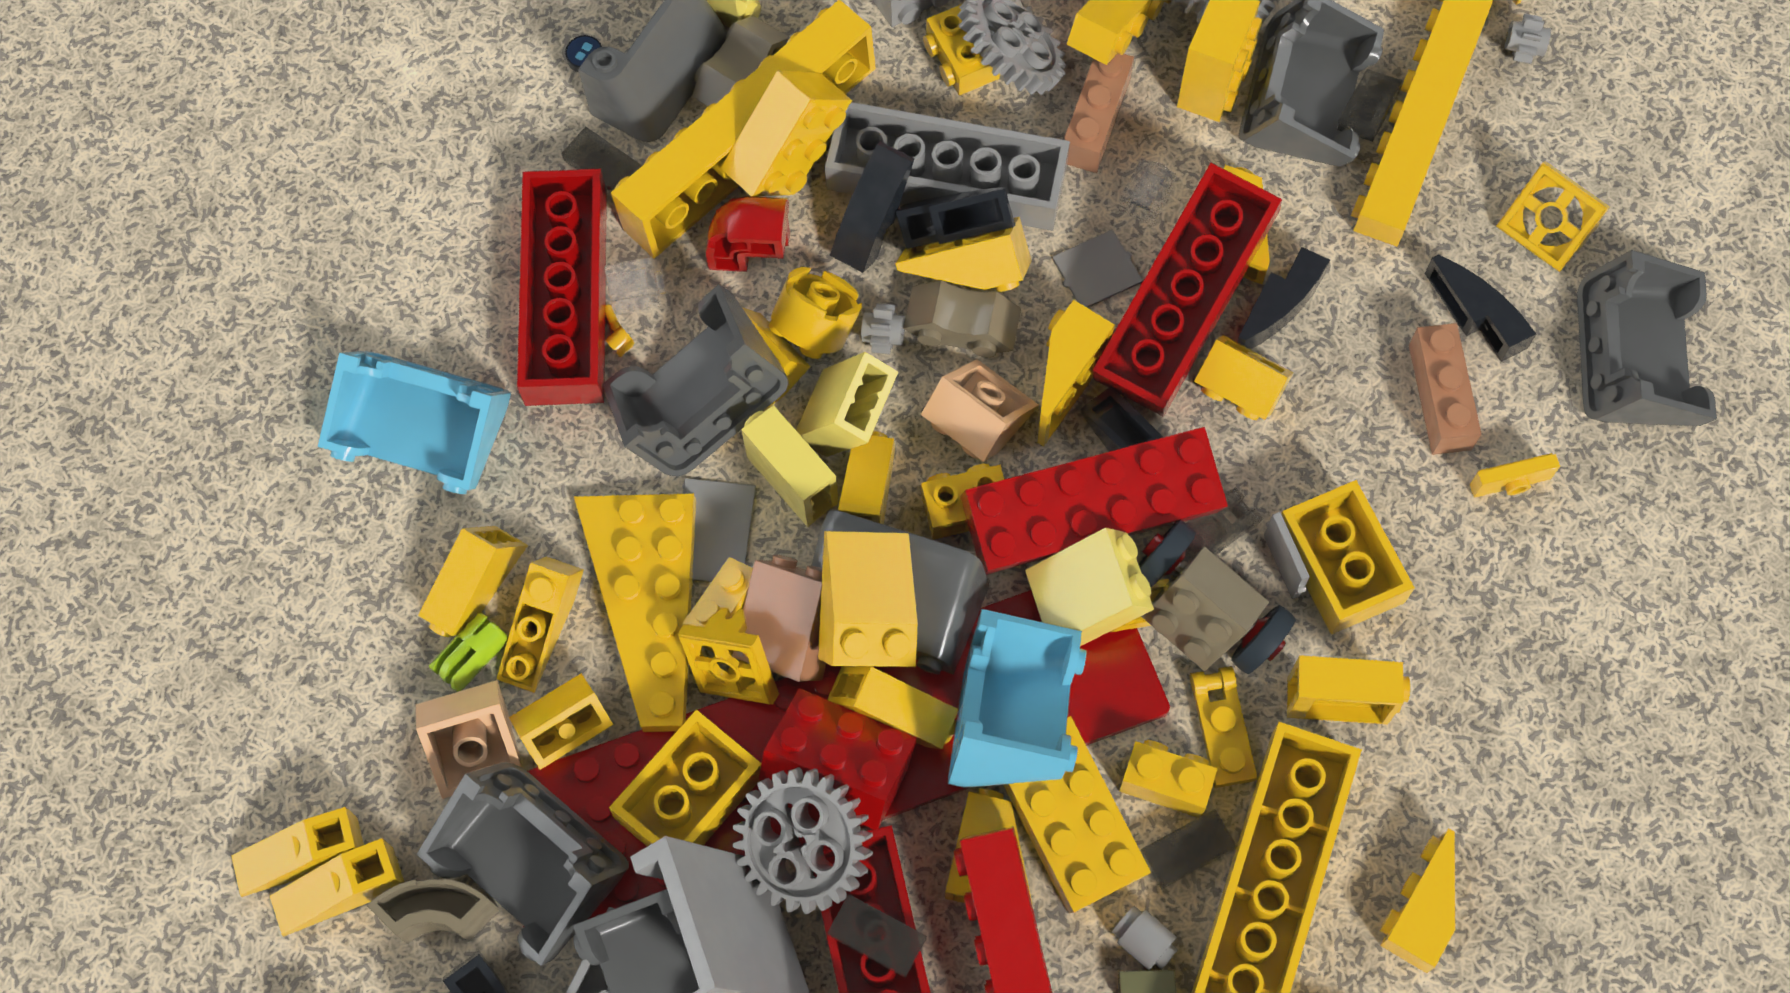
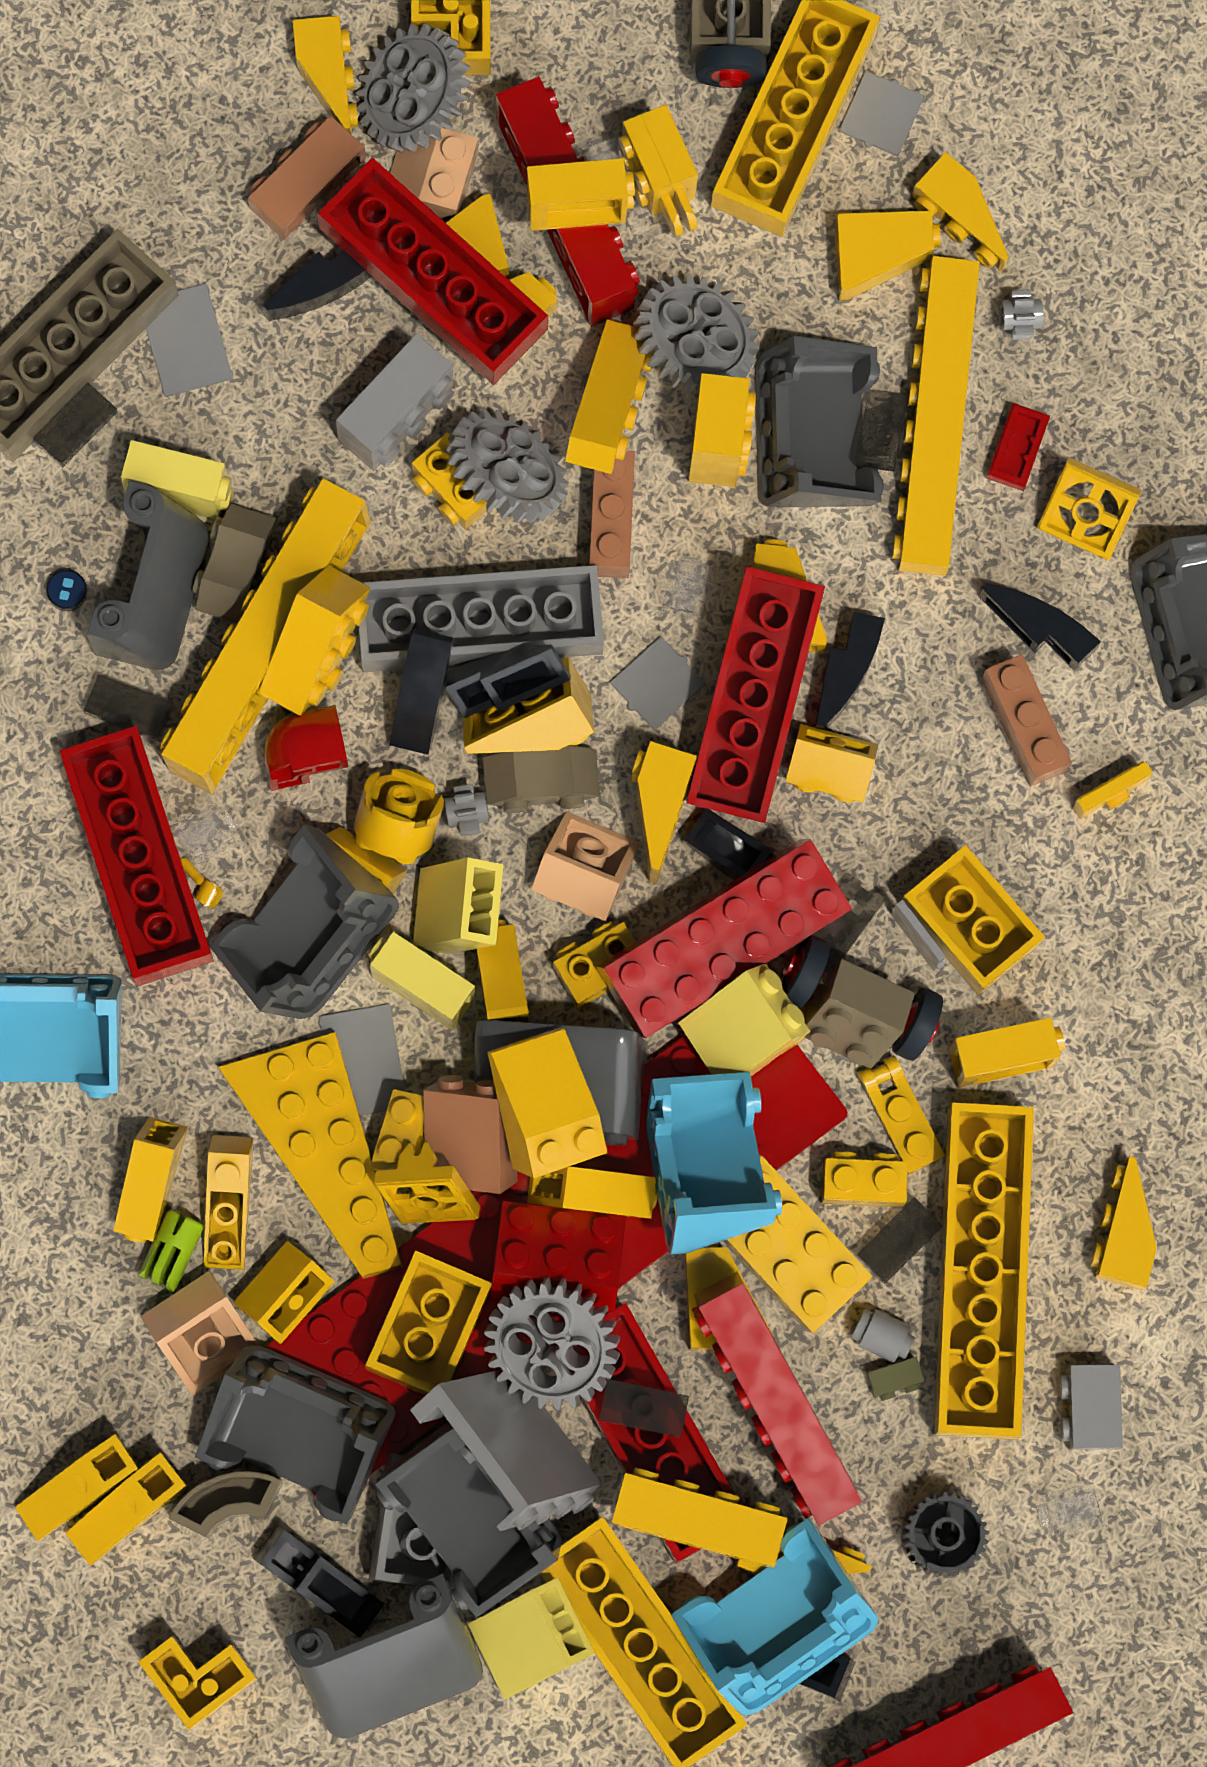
camera: 25 degrees left, 10 degrees up
none -> red plate [986,403,1050,492]

